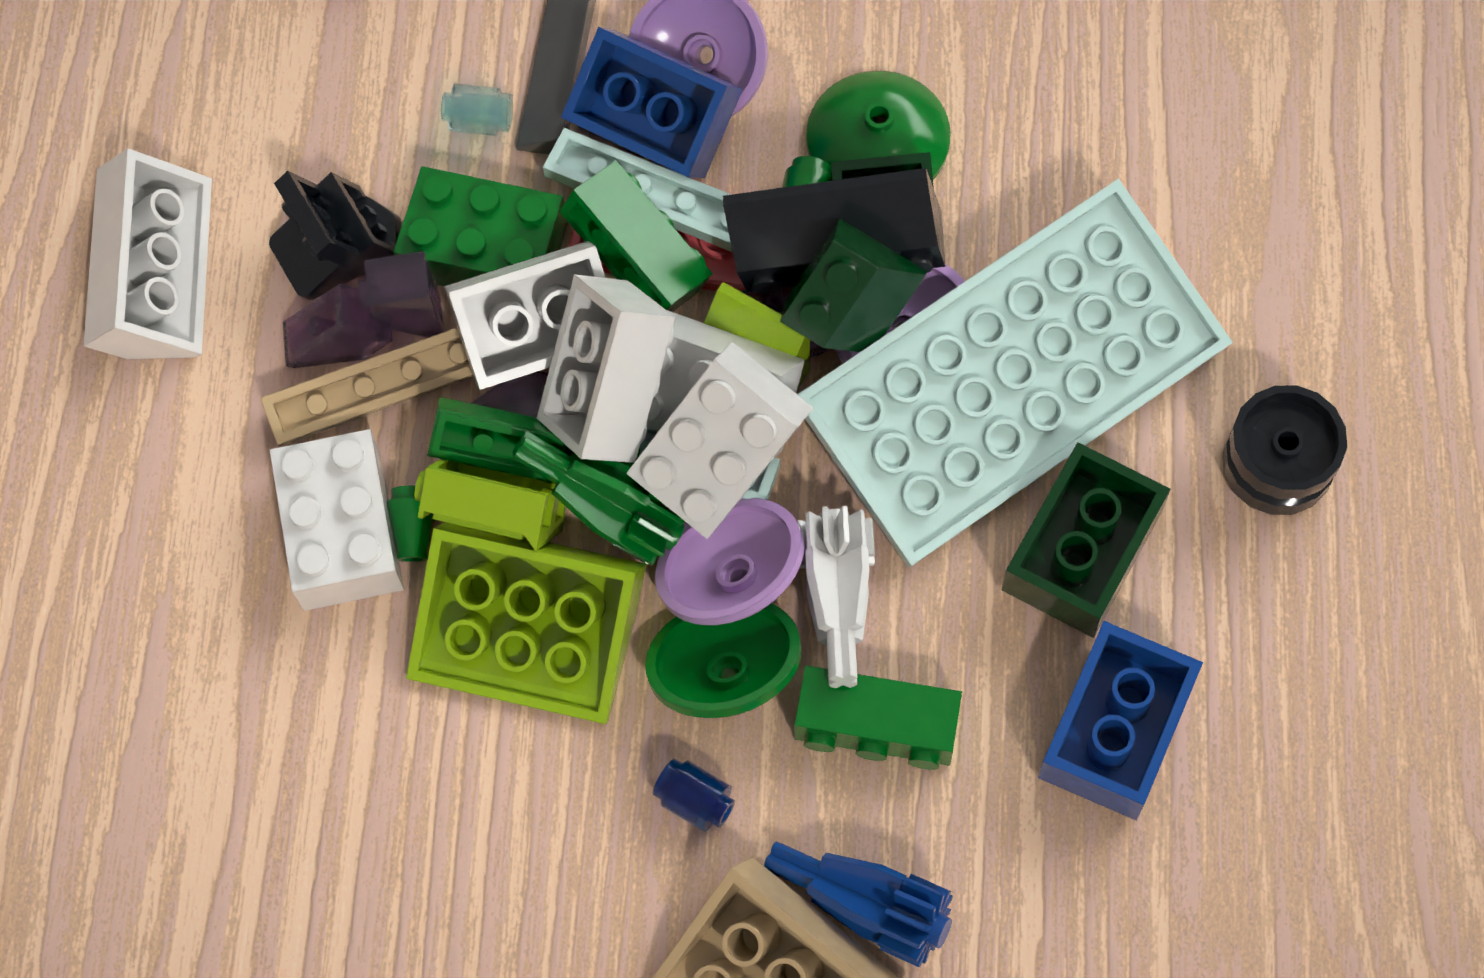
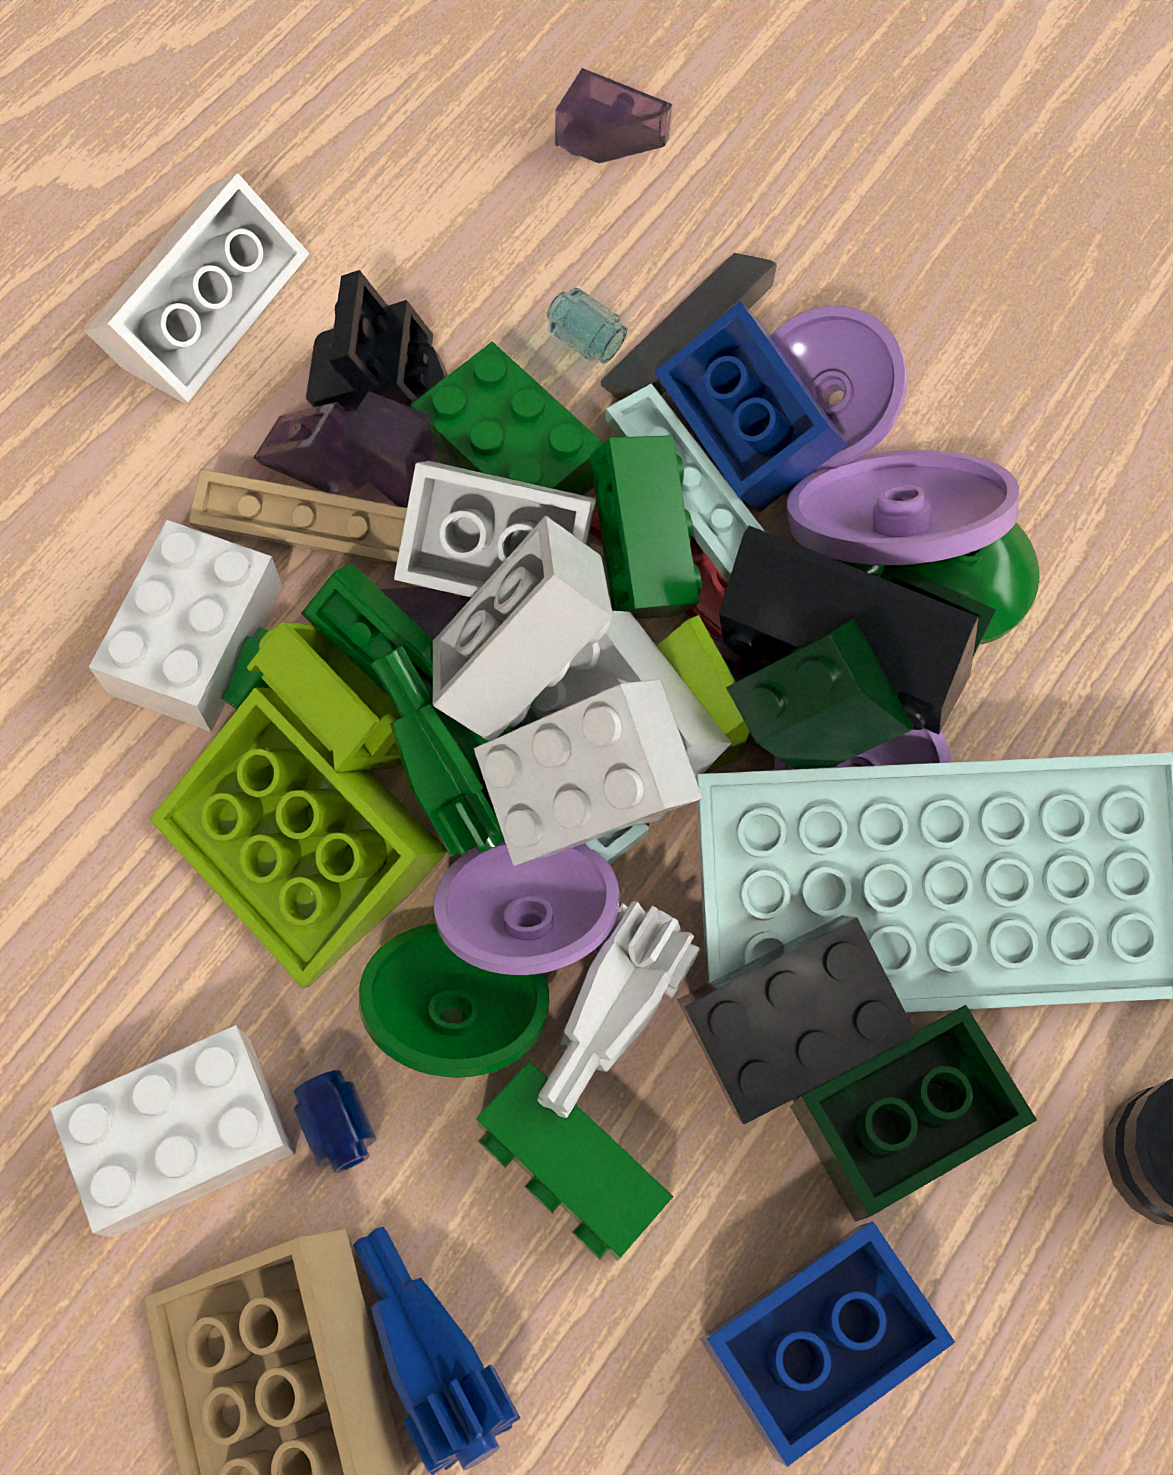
camera: 25 degrees right, 0 degrees up
none -> white brick [50,1025,295,1238]
none -> black brick [677,915,917,1125]
none -> lavender dish [787,450,1019,565]

